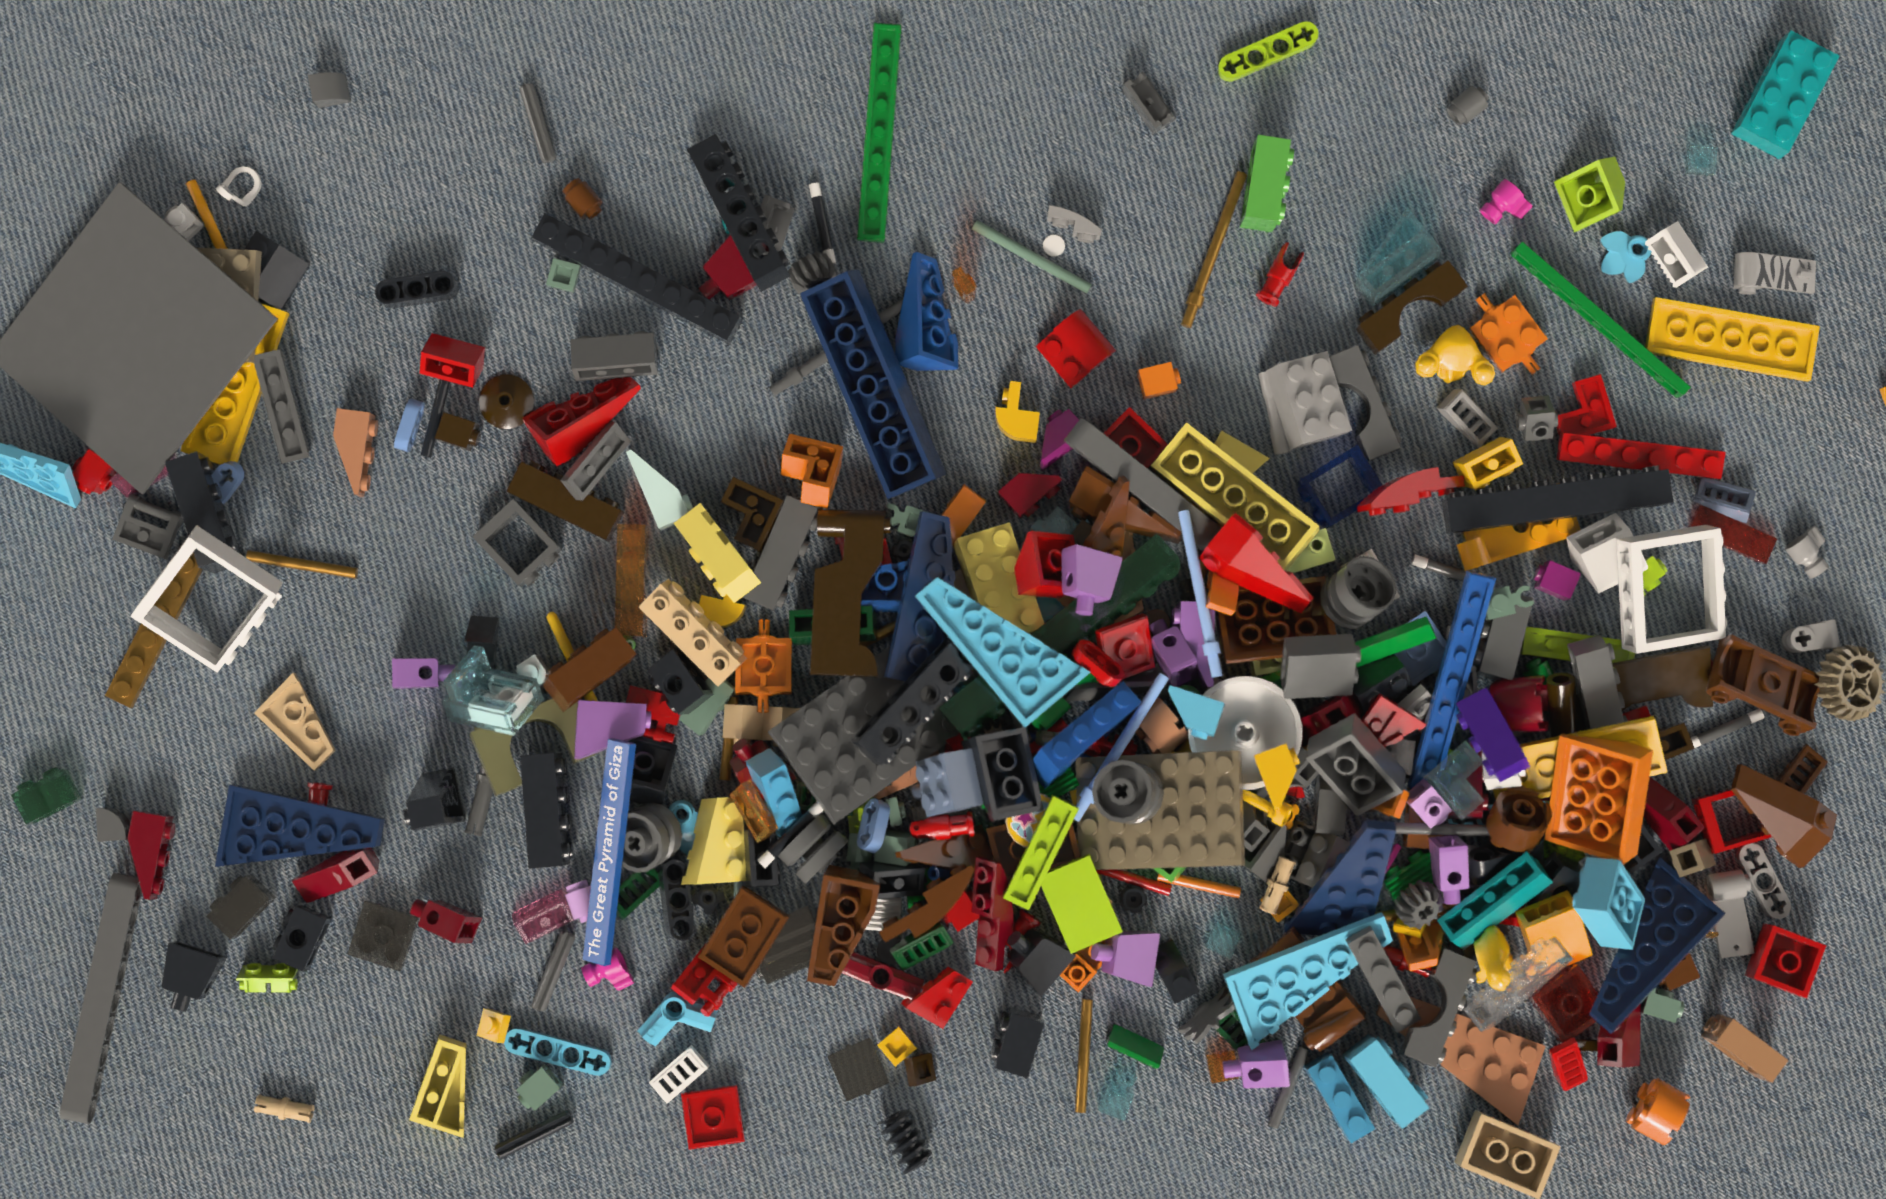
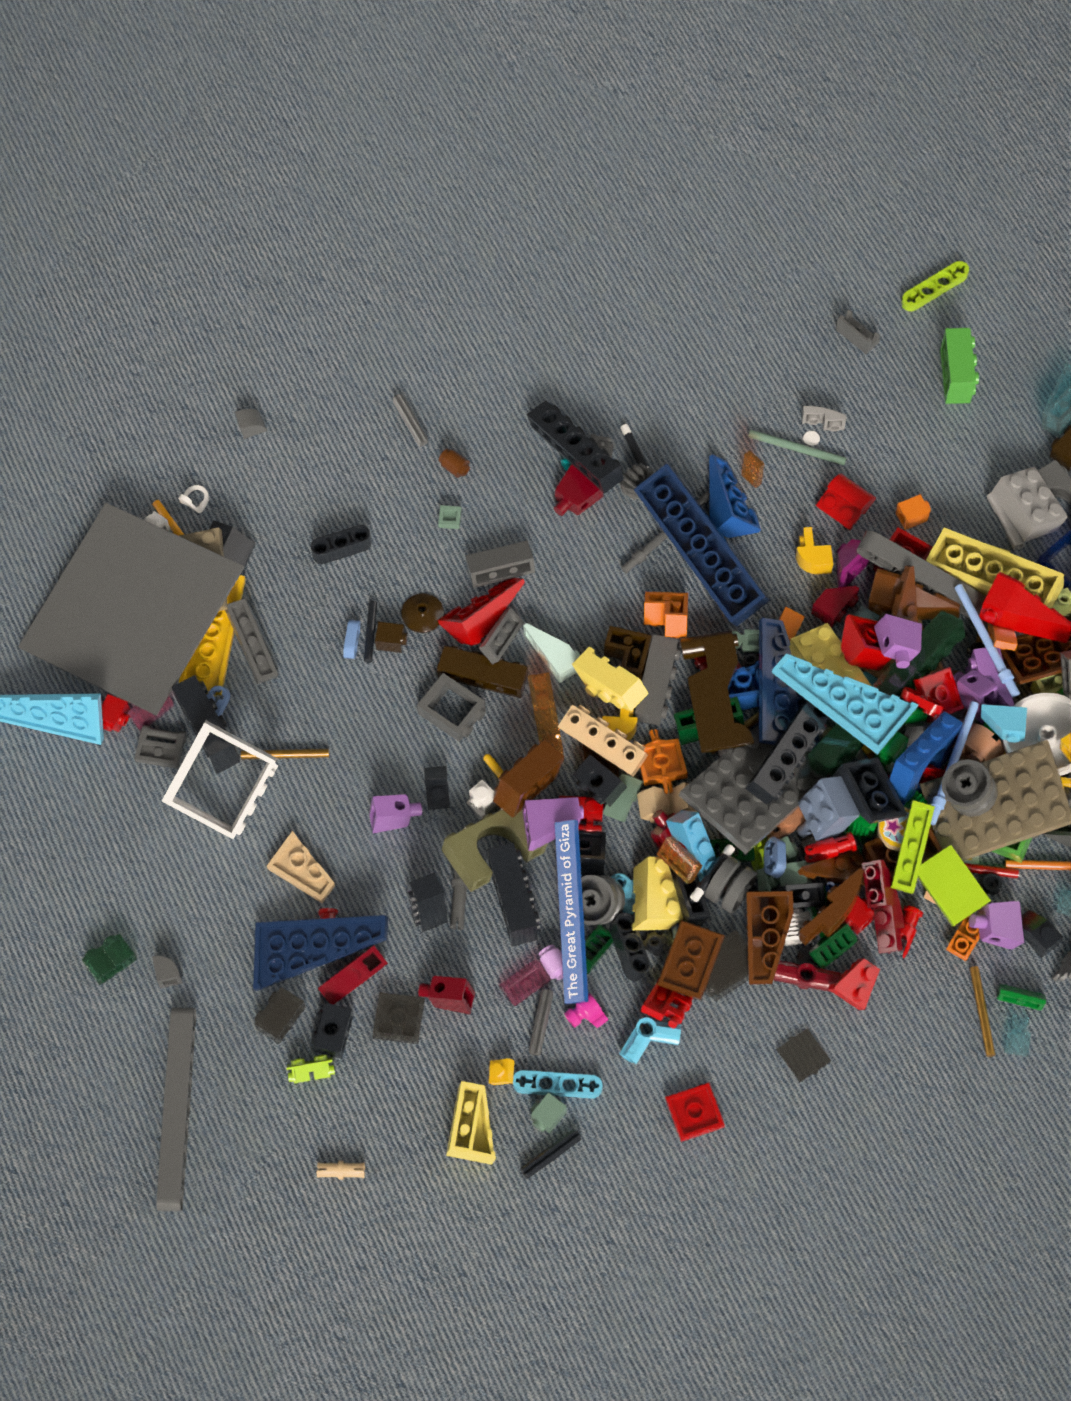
camera: 10 degrees left, 20 degrees down
pearl gold plate [105,546,203,708] -> none
dark red slope [127,810,175,900] -> none
black torso [162,941,227,1012] -> none
nougat slope [333,408,378,497] -> none
red brick [419,333,485,388] -> none
clear light blue brick [442,645,544,736] -> none
black brick [532,213,743,346] -> none
white slope [649,1045,709,1103] -> none
pearl gold bar [719,697,739,781] -> none
green tile [857,23,901,243] -> none
yellow plate [877,1026,917,1067] -> none
black piece [877,1109,932,1175] -> none
dark brown plate [904,1053,936,1087] -> none
black brick [990,1006,1045,1079] -> none
black torso [1007,928,1076,997] -> none
pearl gold bar [1181,171,1247,328] -> none
red piece [1256,242,1304,307] -> none

